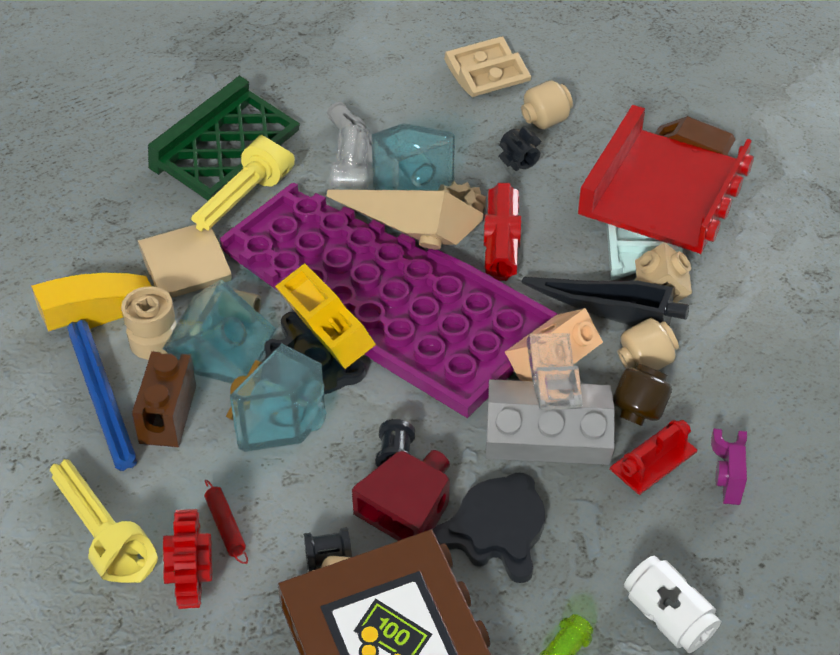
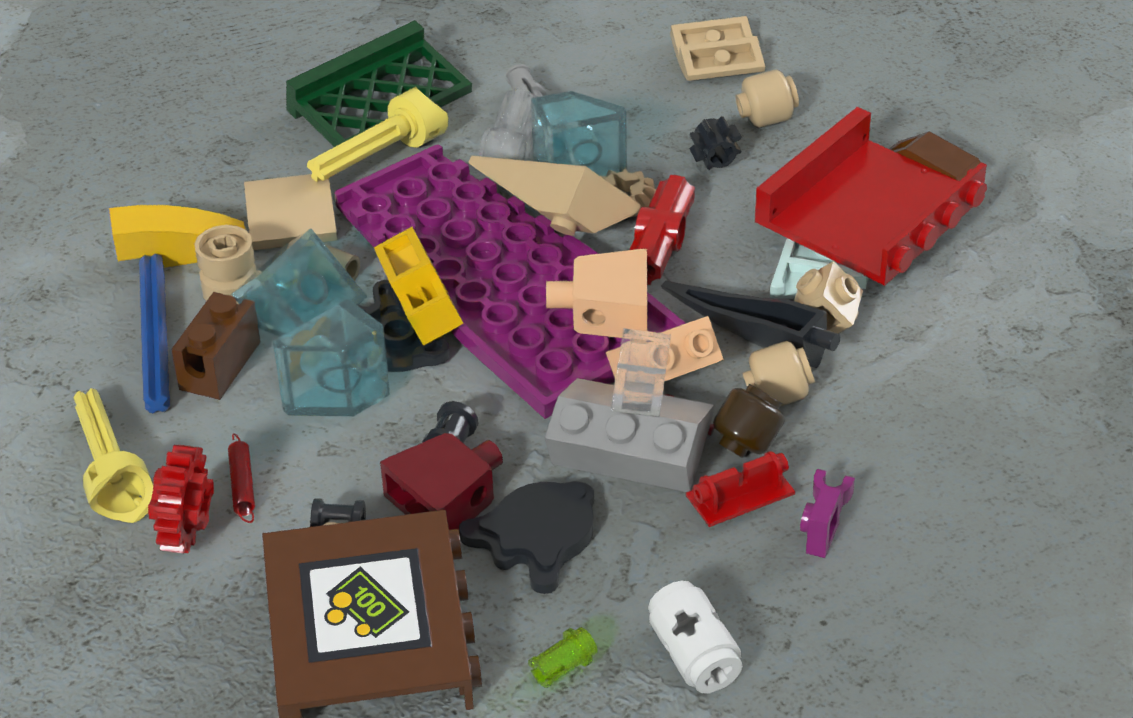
camera: 15 degrees right, 5 degrees down
none -> light nougat torso [546,249,647,340]

